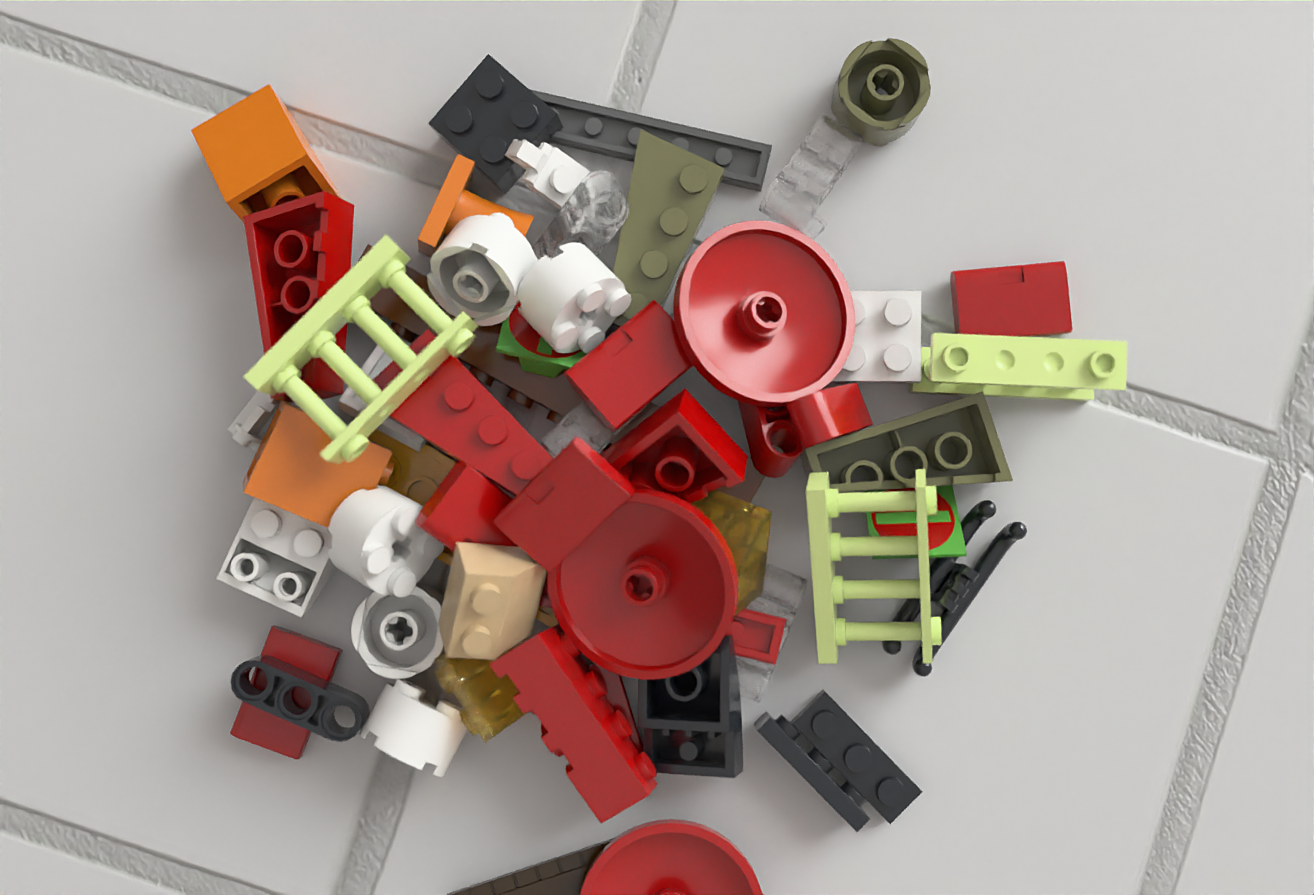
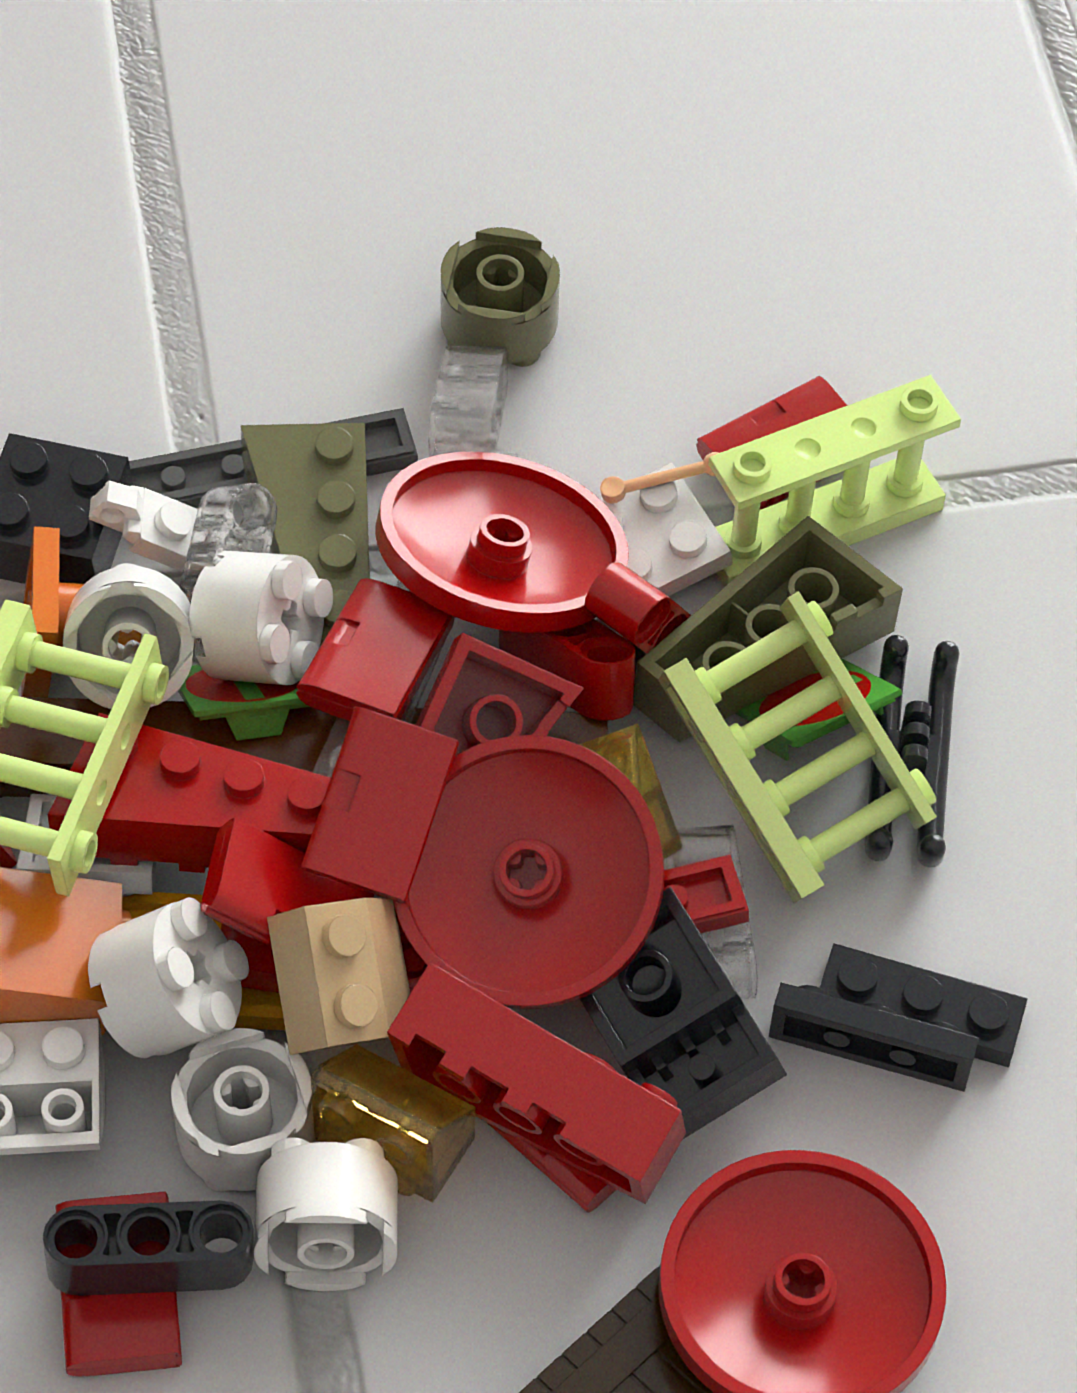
camera: 30 degrees left, 30 degrees down
none -> light nougat hinge [600,452,718,504]

